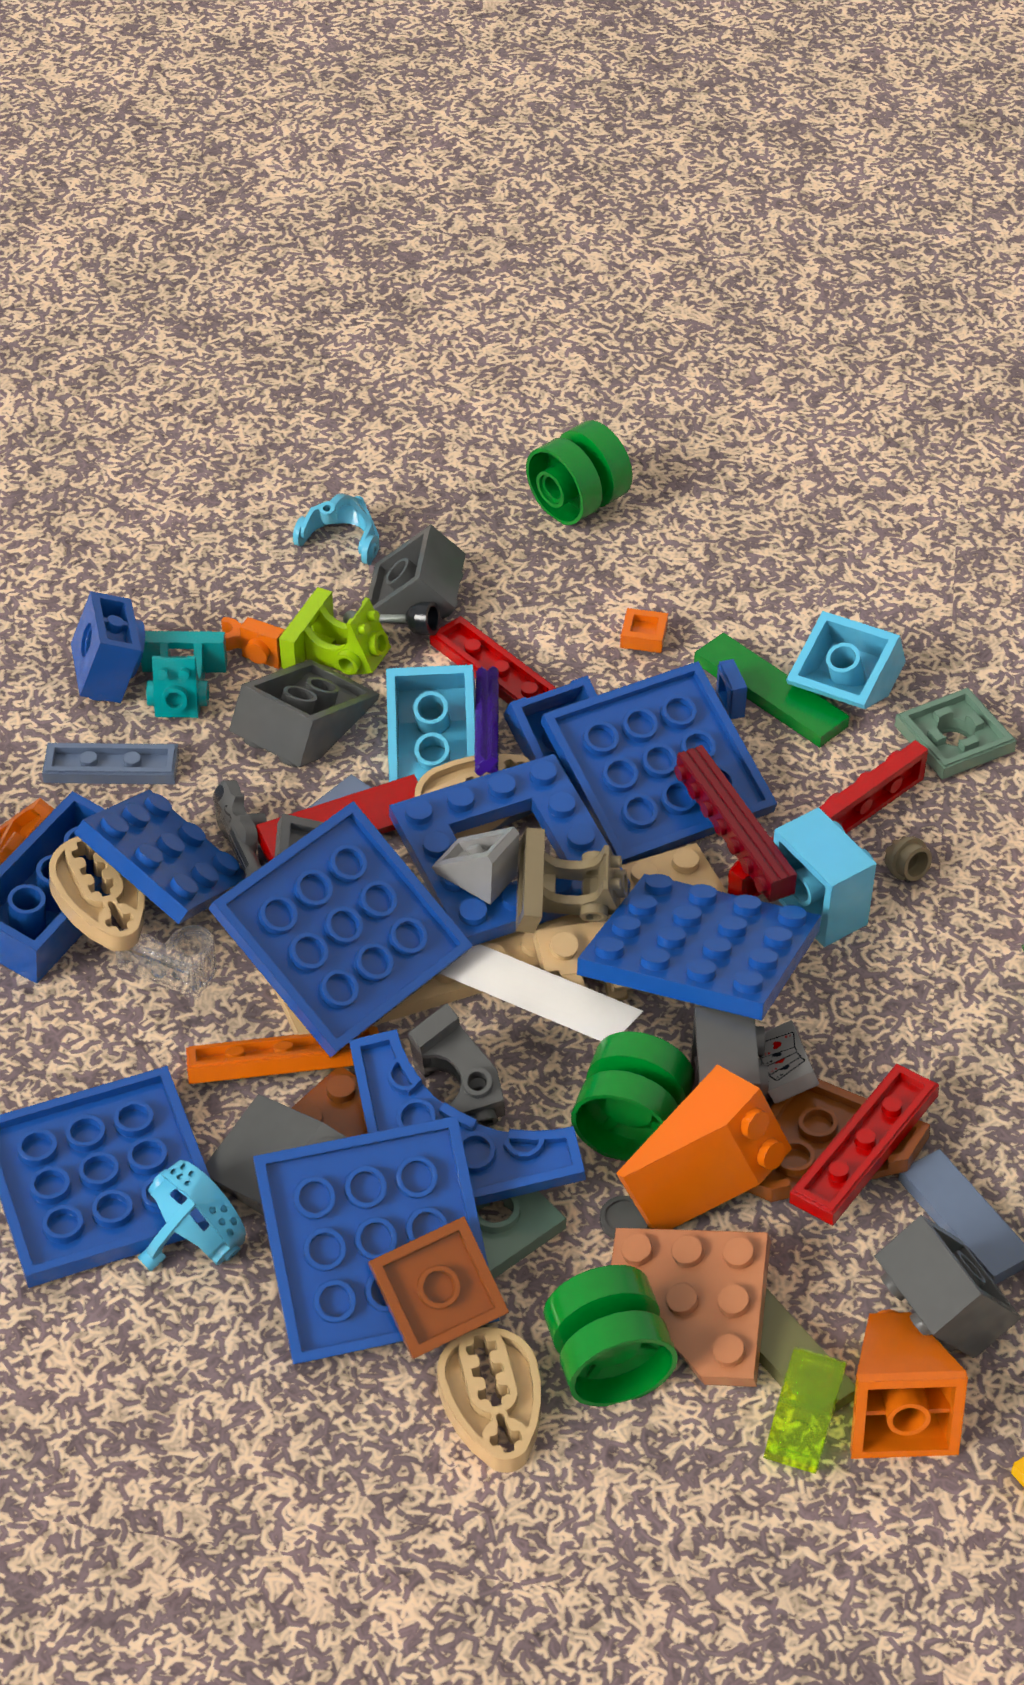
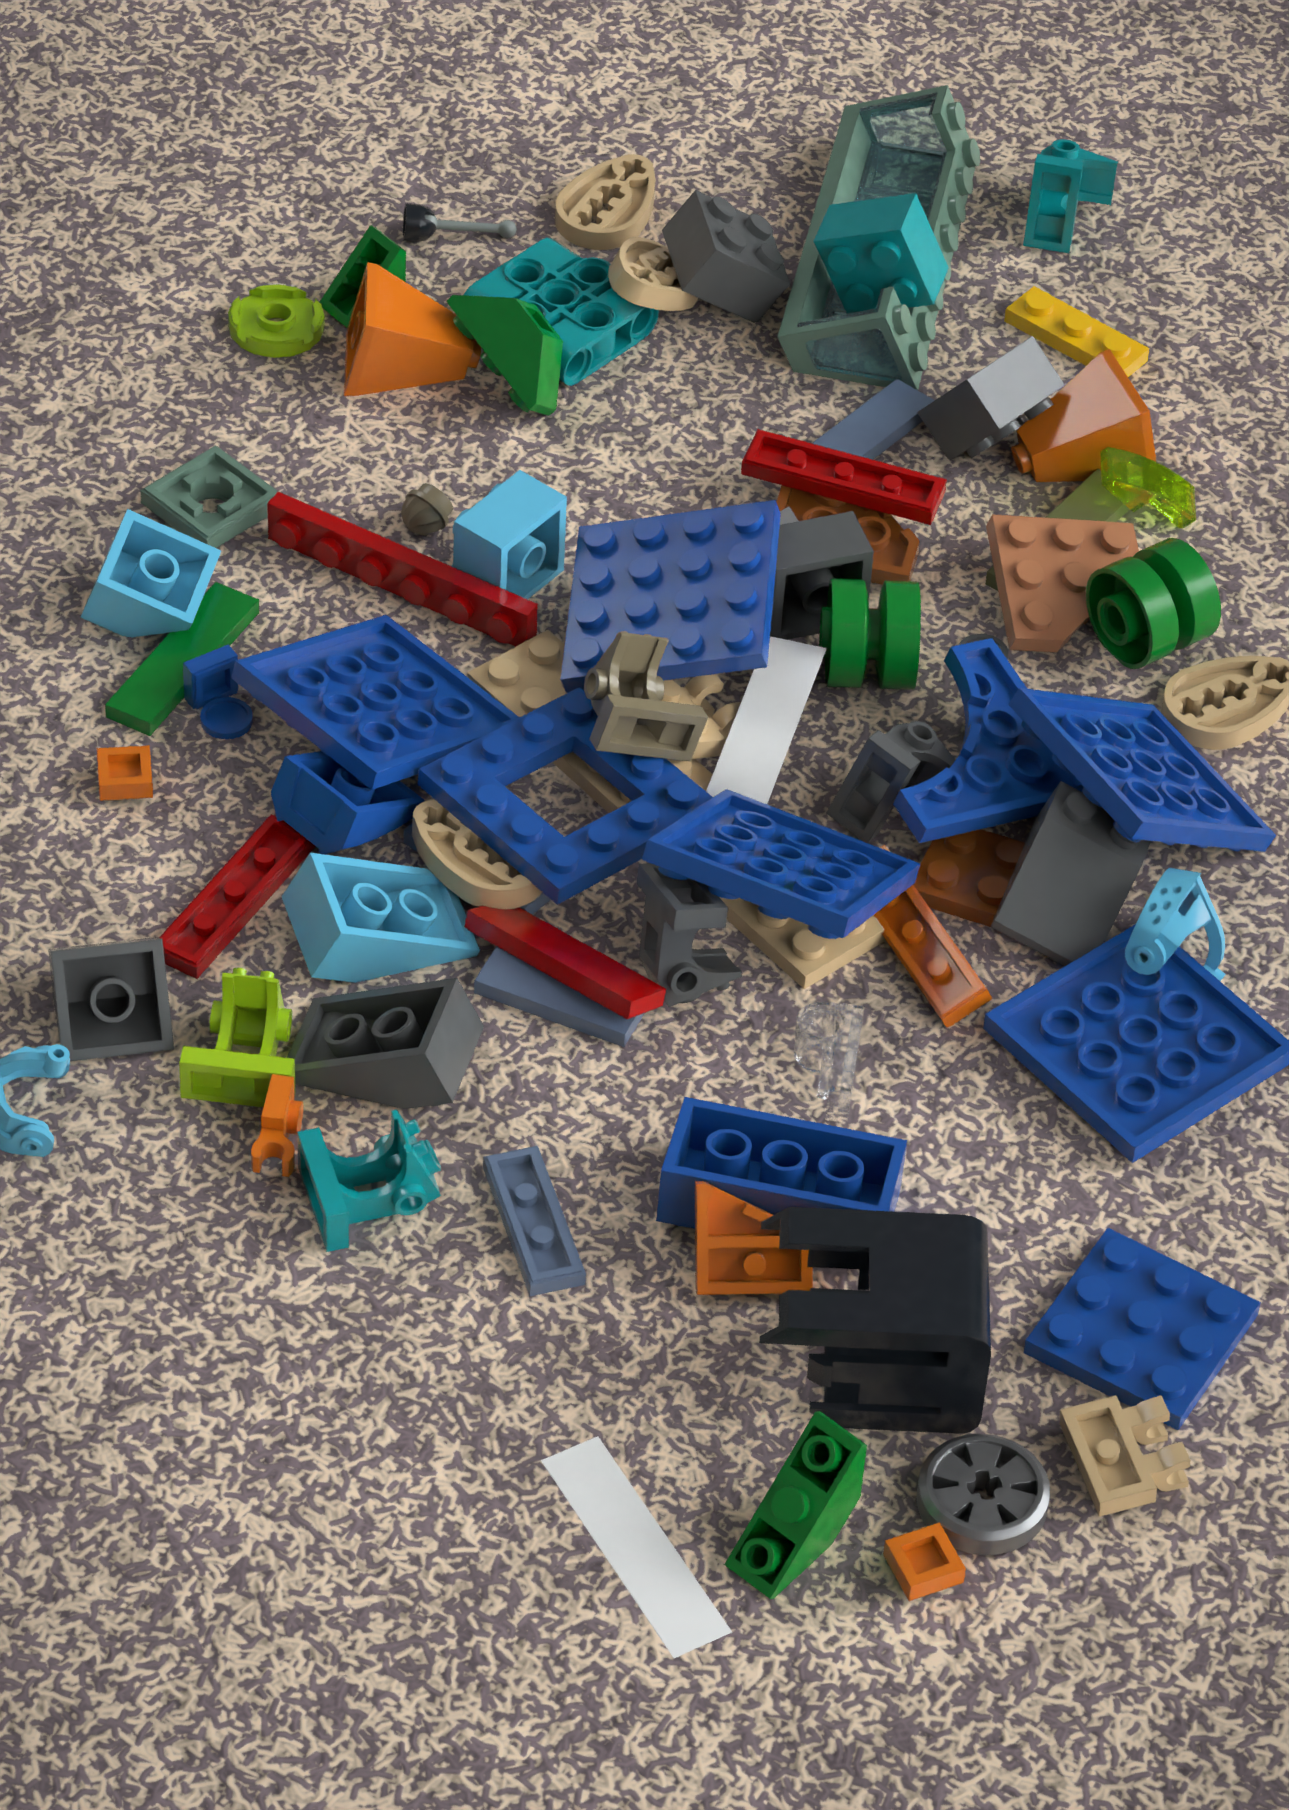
camera: 110 degrees left, 0 degrees up
tan piece [49,836,145,951] -> none
blue brick [71,591,145,703] -> none
blue plate [74,789,245,924] -> none
dark grey piece [213,780,267,878] -> none
black hinge [343,602,440,635] -> none
dark orange plate [368,1216,509,1359] -> none
light grey slope [432,827,520,905] -> none
dark purple axle [474,666,499,776] -> none
orange slope [616,1064,792,1229] -> none
dark red piece [674,745,797,903] -> none

